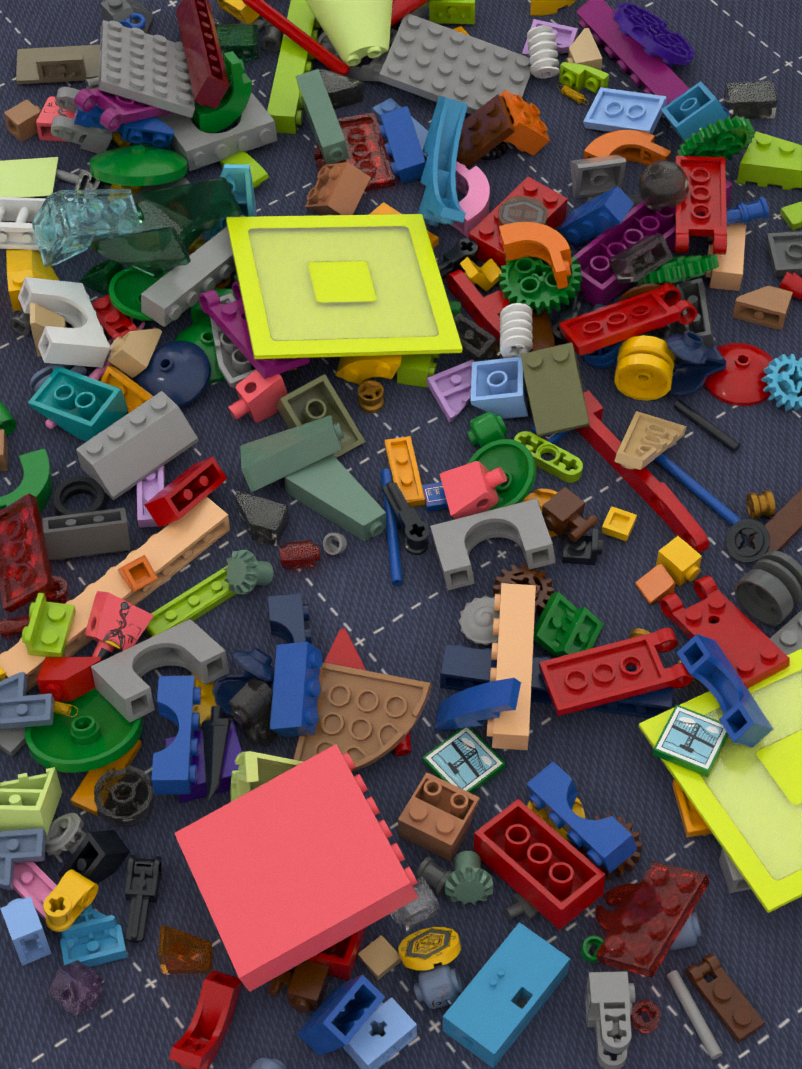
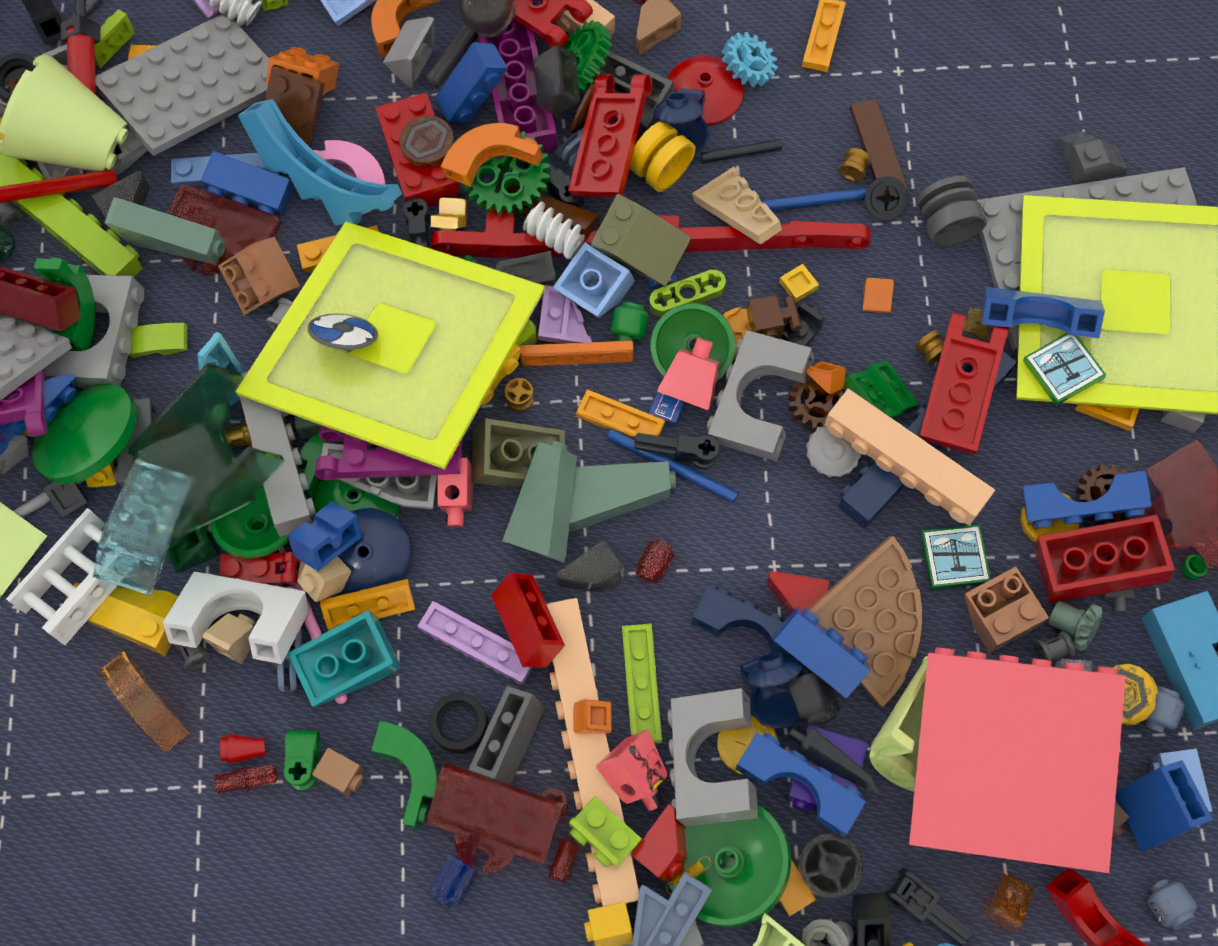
camera: 55 degrees left, 15 degrees up
light grey slope [76,391,198,500] -> none
sand green gear [223,550,274,594] -> none
light grey hinge [323,533,347,555] -> none
blue slope [434,678,521,731] -> none
yellow piece [557,84,589,105] -> none
yellow brick [656,536,702,587] -> none
red hinge [659,575,790,689] -> none
none -> blue brick [288,501,362,571]
none -> shield [308,313,378,352]
none -> orange tile [520,341,633,367]
none -> orange slope [806,361,846,394]

